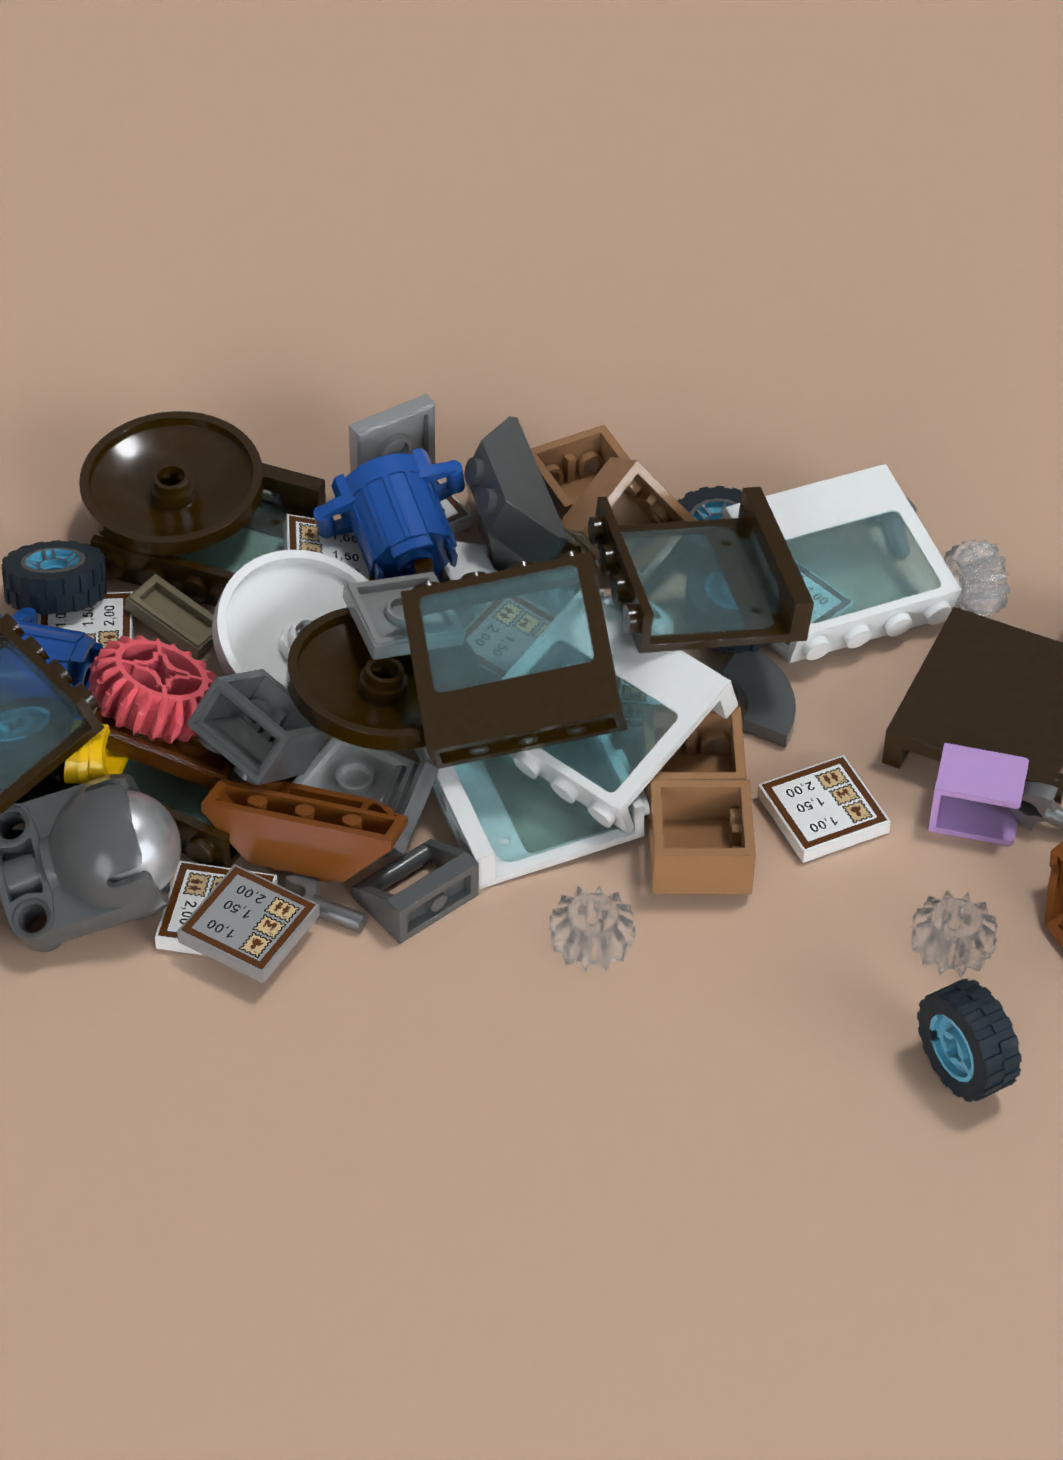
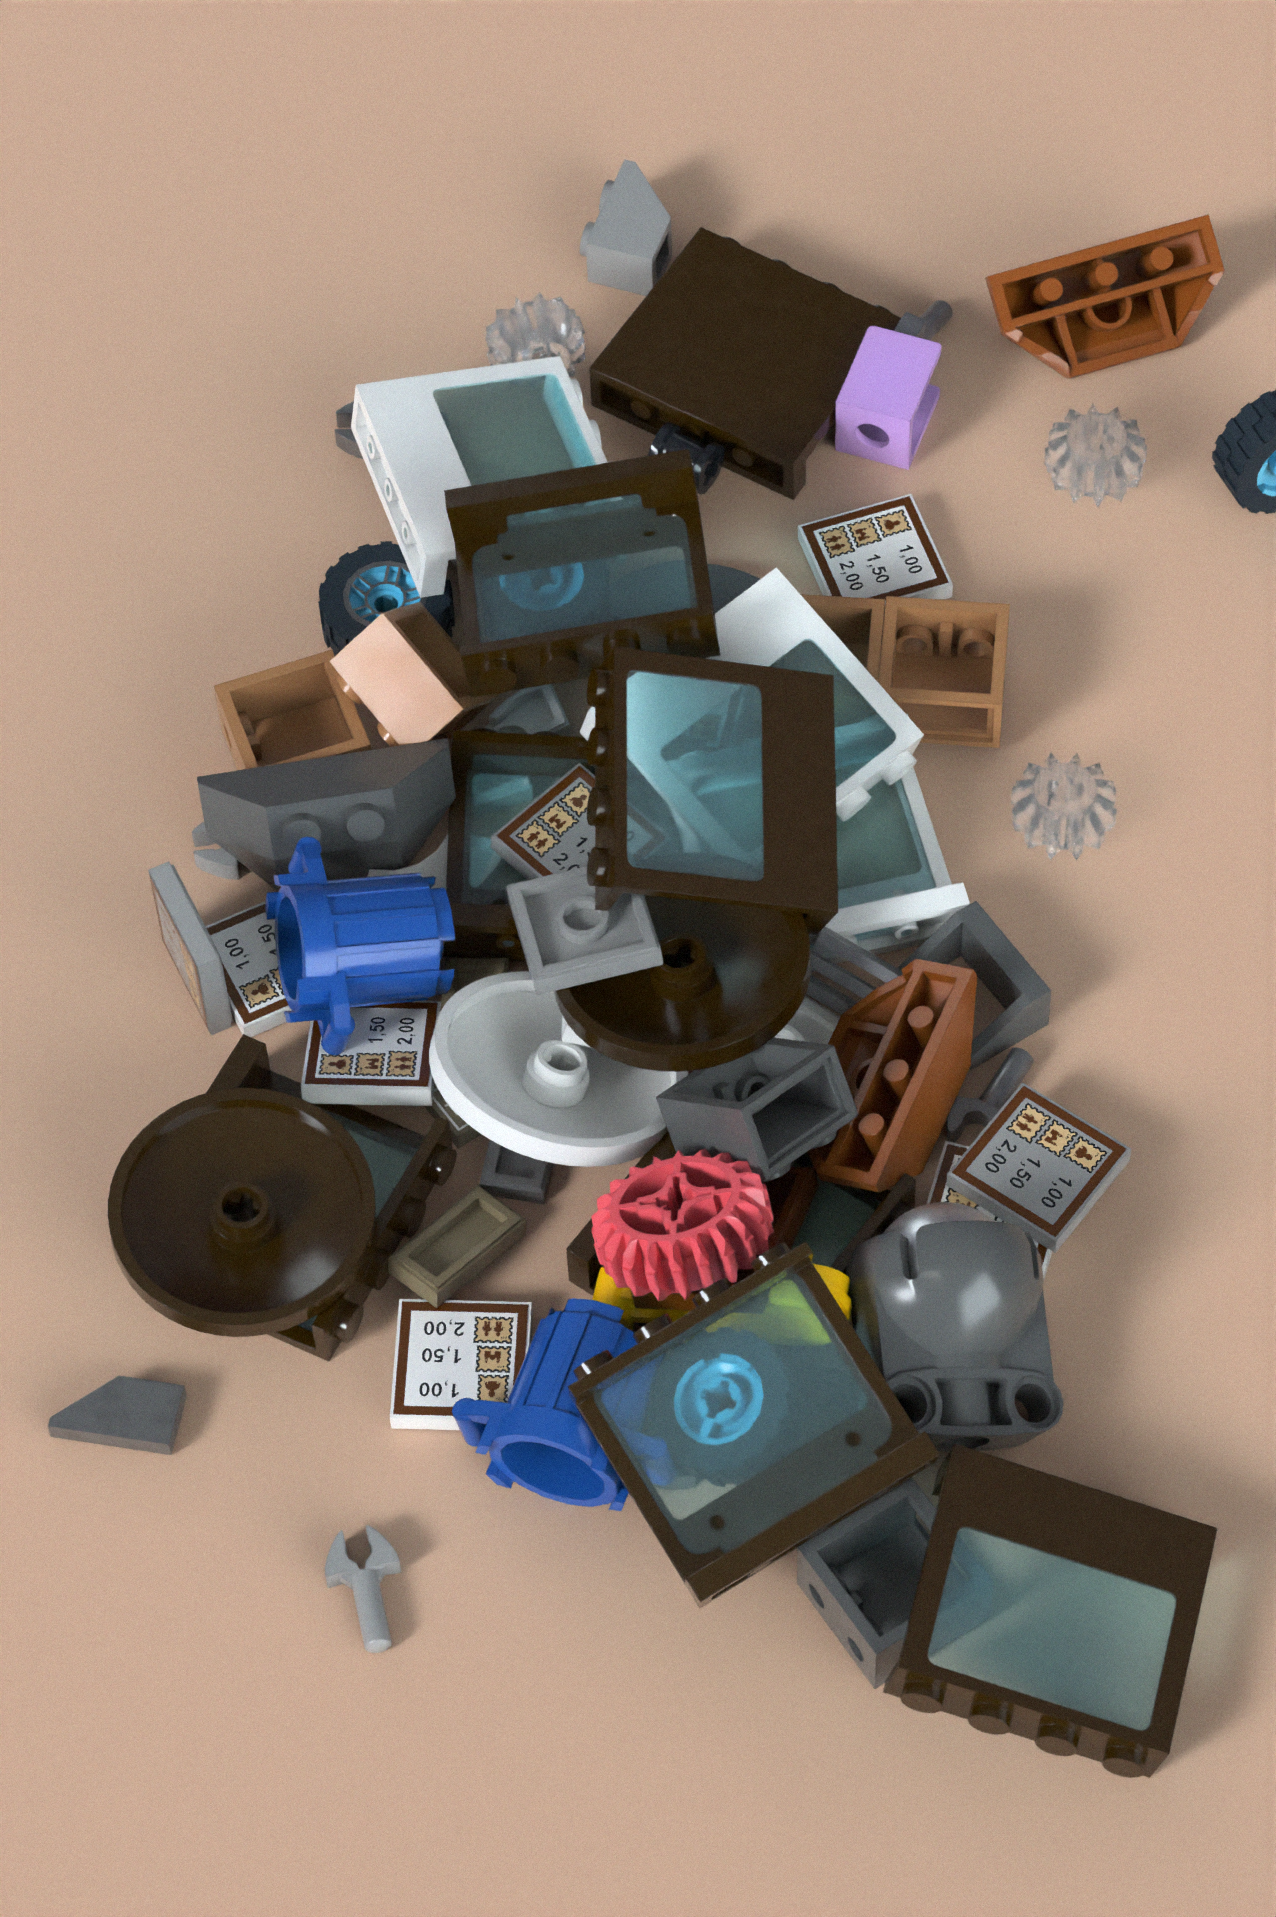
camera: 80 degrees left, 10 degrees up
black wheel [1,540,107,615] -> none
none -> flat silver tile [48,1376,187,1455]
none -> black bush [648,422,725,495]

